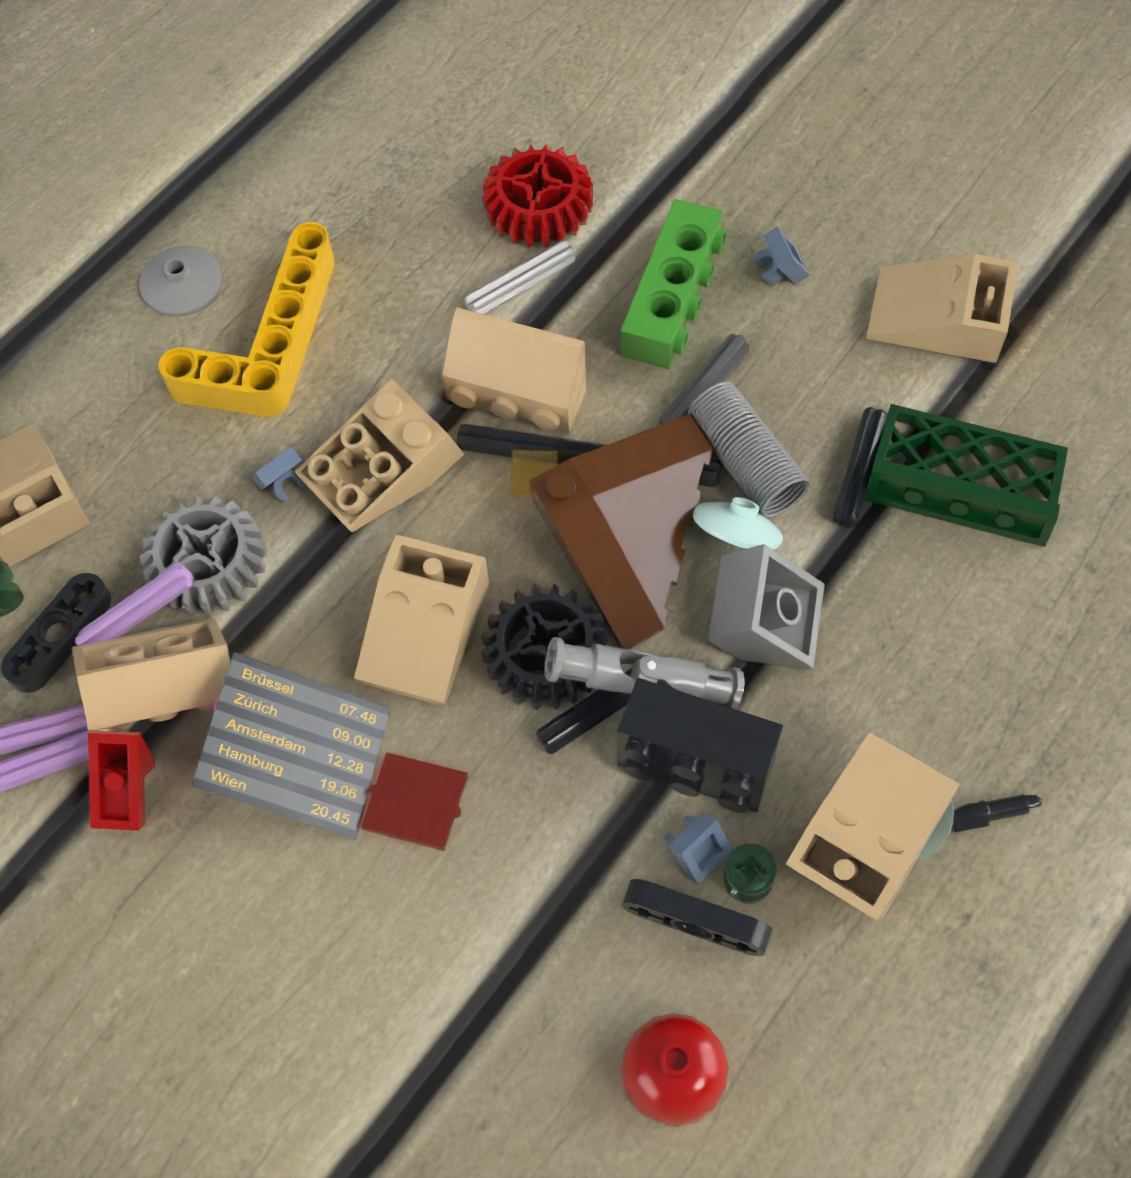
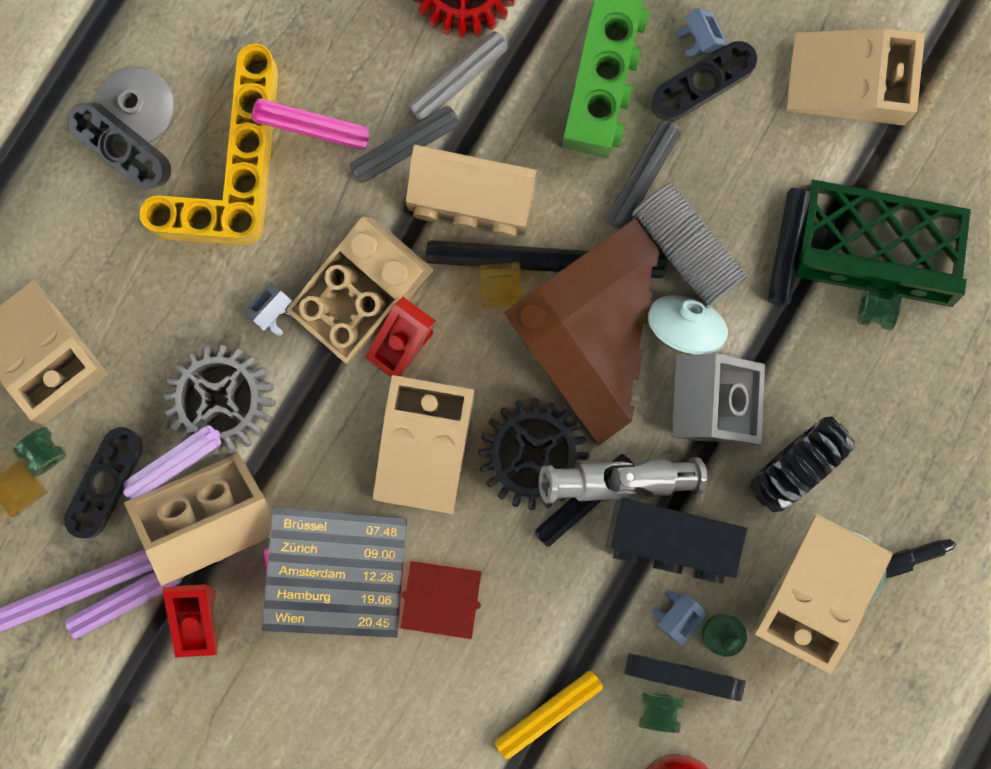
camera: 10 degrees left, 20 degrees up
none -> black beam [67,102,171,189]
none -> axle [252,99,370,150]
none -> dark grey axle [350,106,460,183]
none -> red slope [365,297,436,377]
none -> yellow axle [495,671,603,759]
none -> clear green wheel [638,692,684,733]
none -> black beam [652,41,757,122]
none -> black gear [750,416,855,512]
none -> clear green wheel [857,285,901,330]

